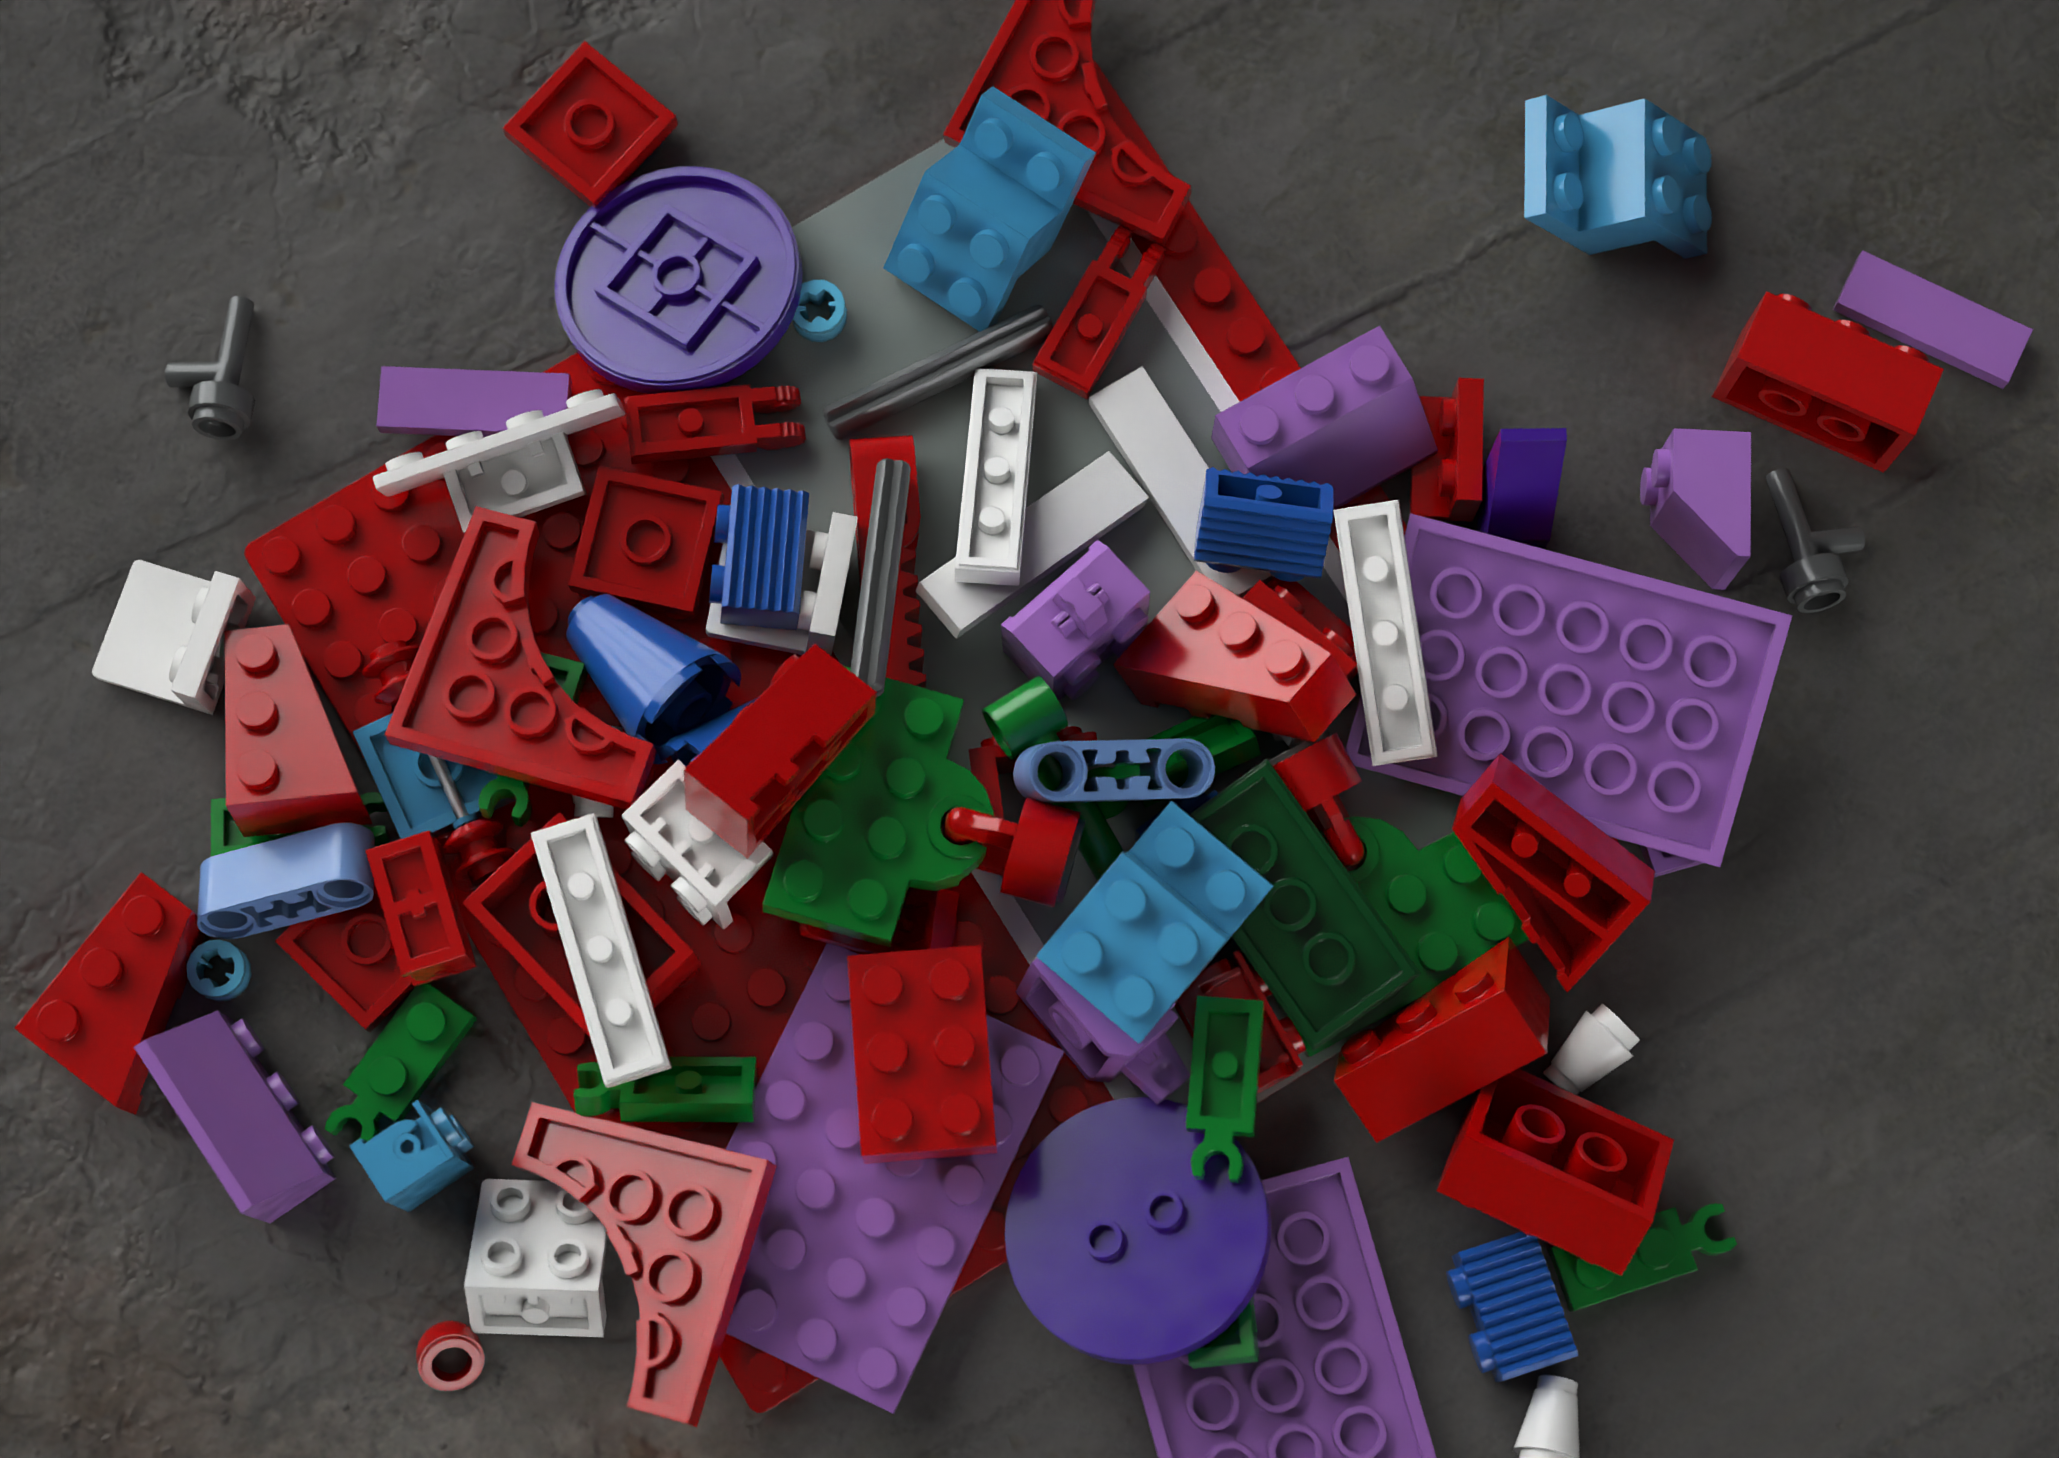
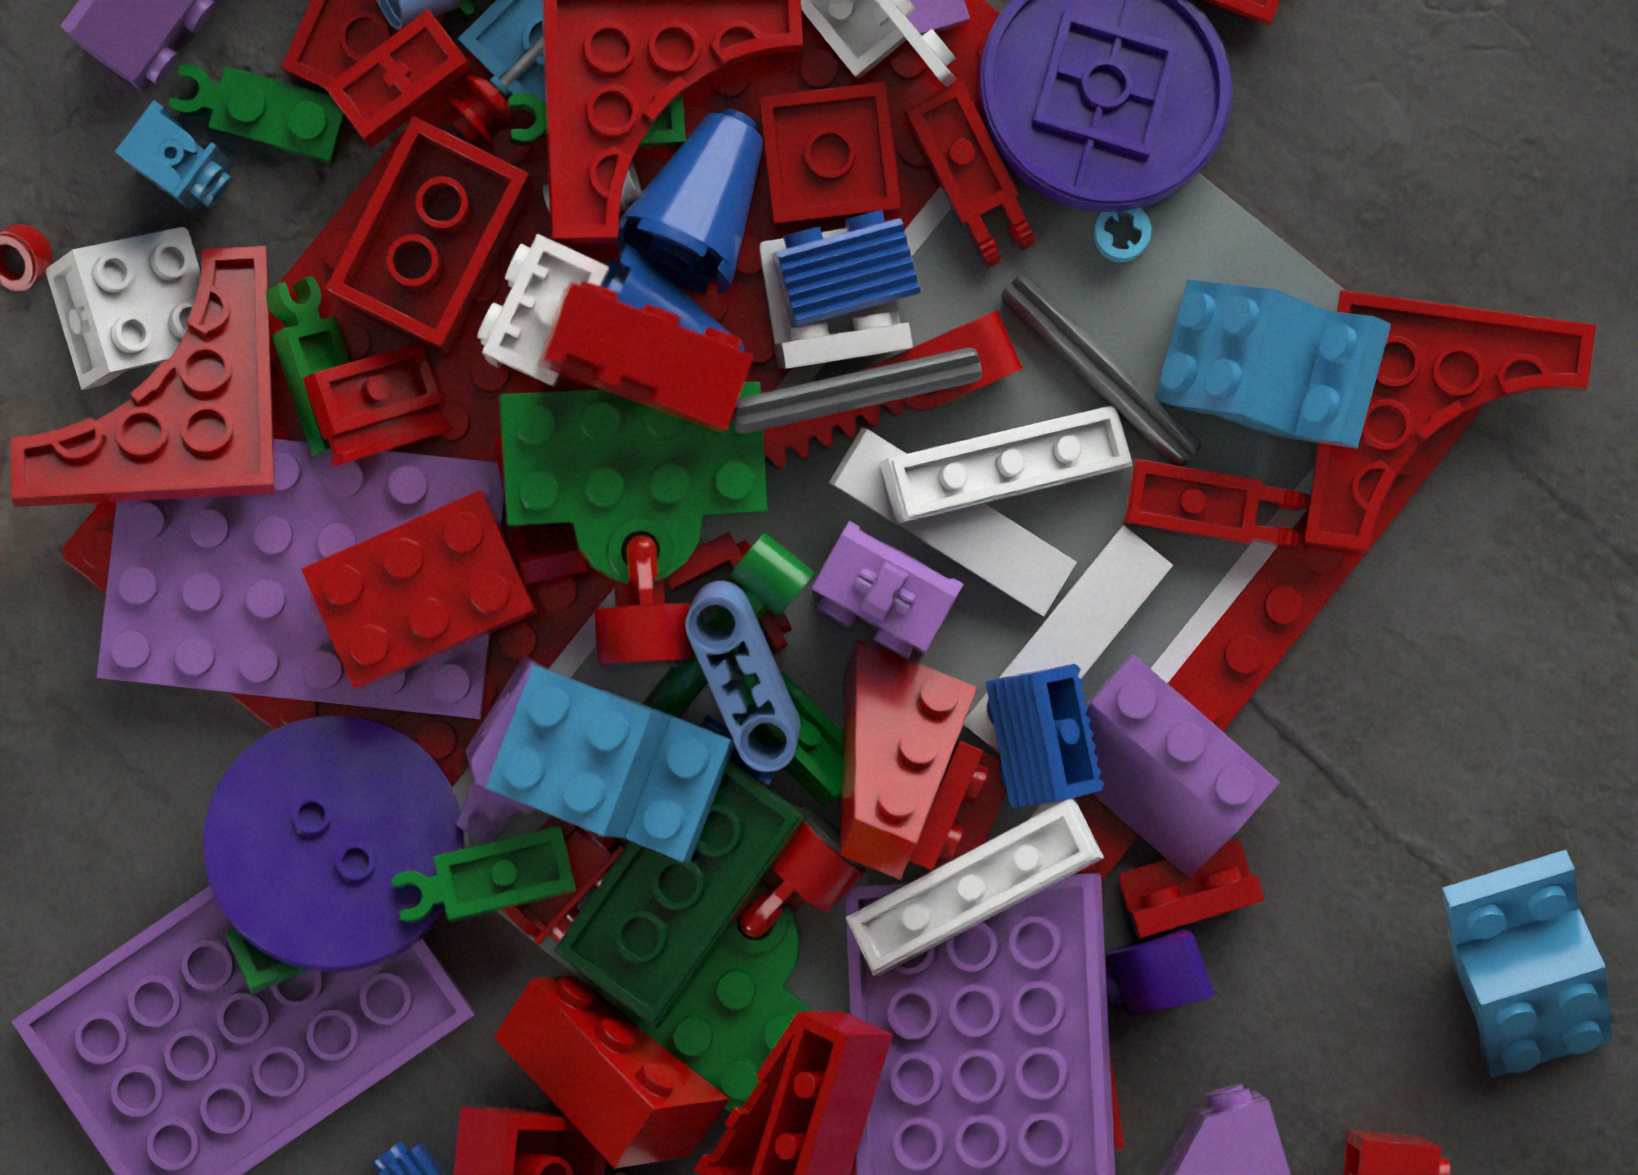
camera: 70 degrees right, 10 degrees up
white tile [531,813,672,1088] -> none
none -> red plate [303,342,452,467]

